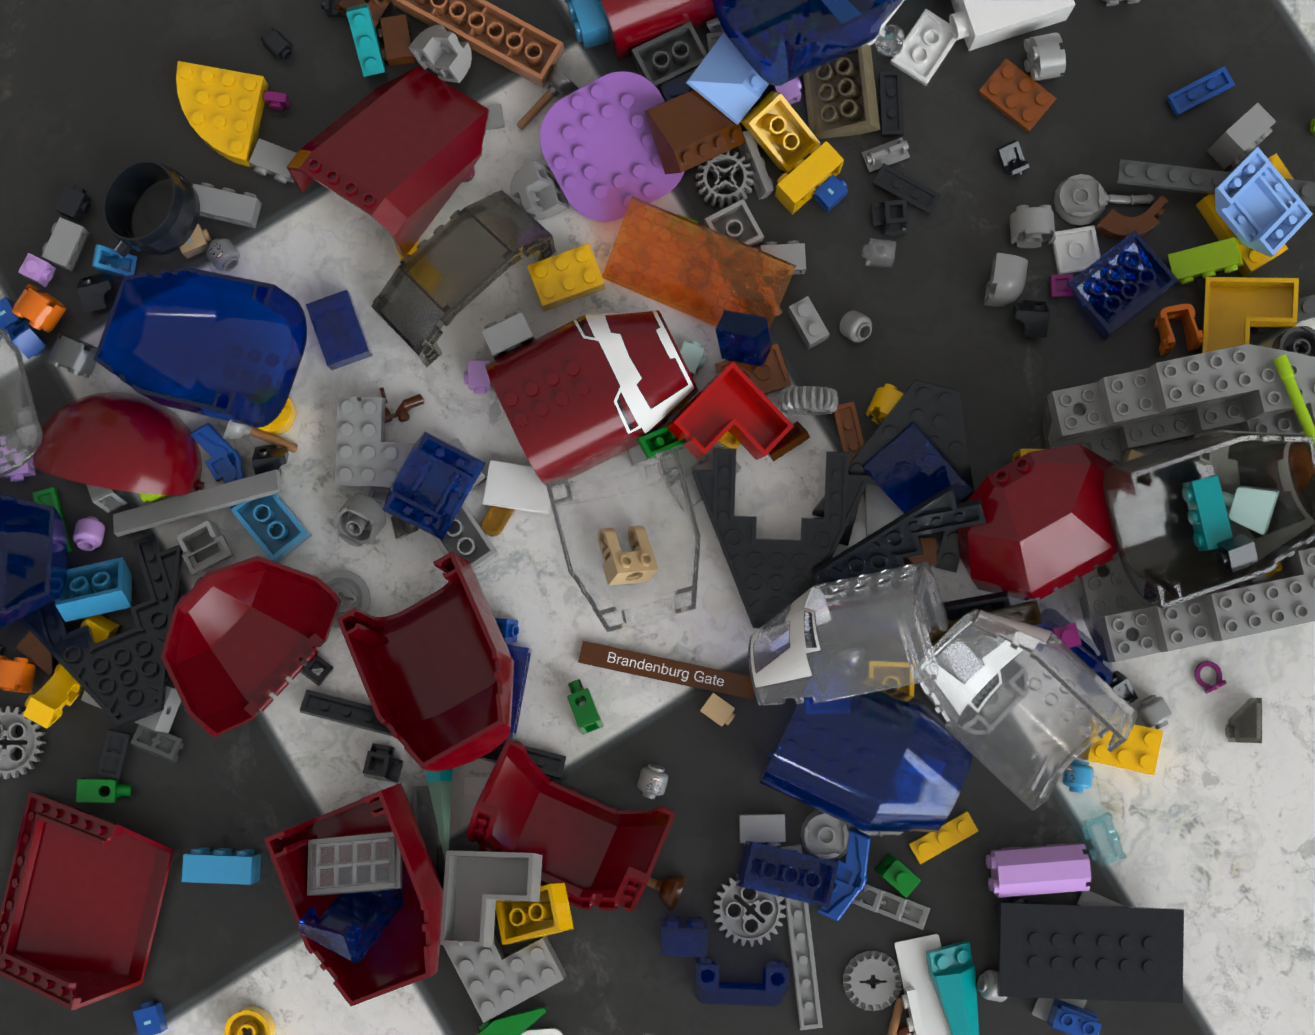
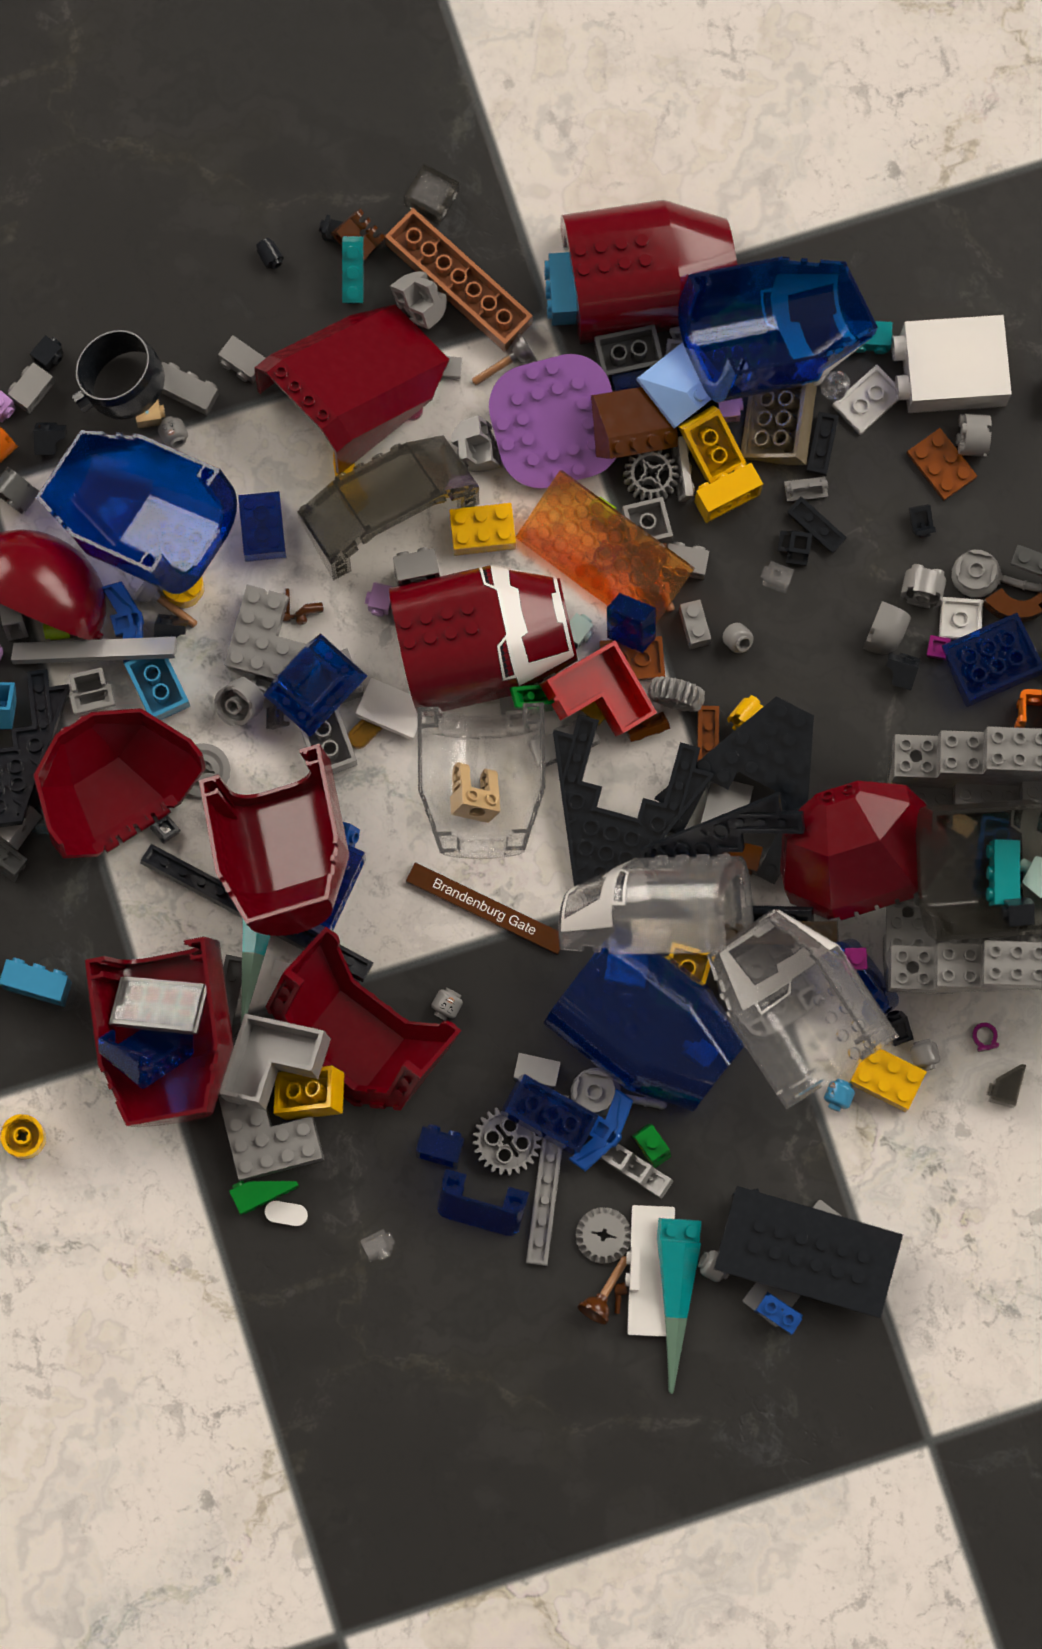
camera: 10 degrees right, 5 degrees down
dark azure slope [92,244,137,278] -> none
yellow brick [176,61,269,167] -> none
magenta plate [264,91,291,111] -> none
black brick [363,743,403,784] -> none
reddish brown brick [378,14,415,67] -> none
green torso [567,679,604,735] -> none
reddish brown piece [646,875,685,911] -> none
tan brick [700,693,735,727] -> none
blue brick [812,174,848,213] -> none
clear blue slope [863,423,973,513] -> none
yellow plate [908,811,978,864] -> none
lavender brick [986,843,1091,898] -> none
clear light blue window [1081,812,1127,866] -> none

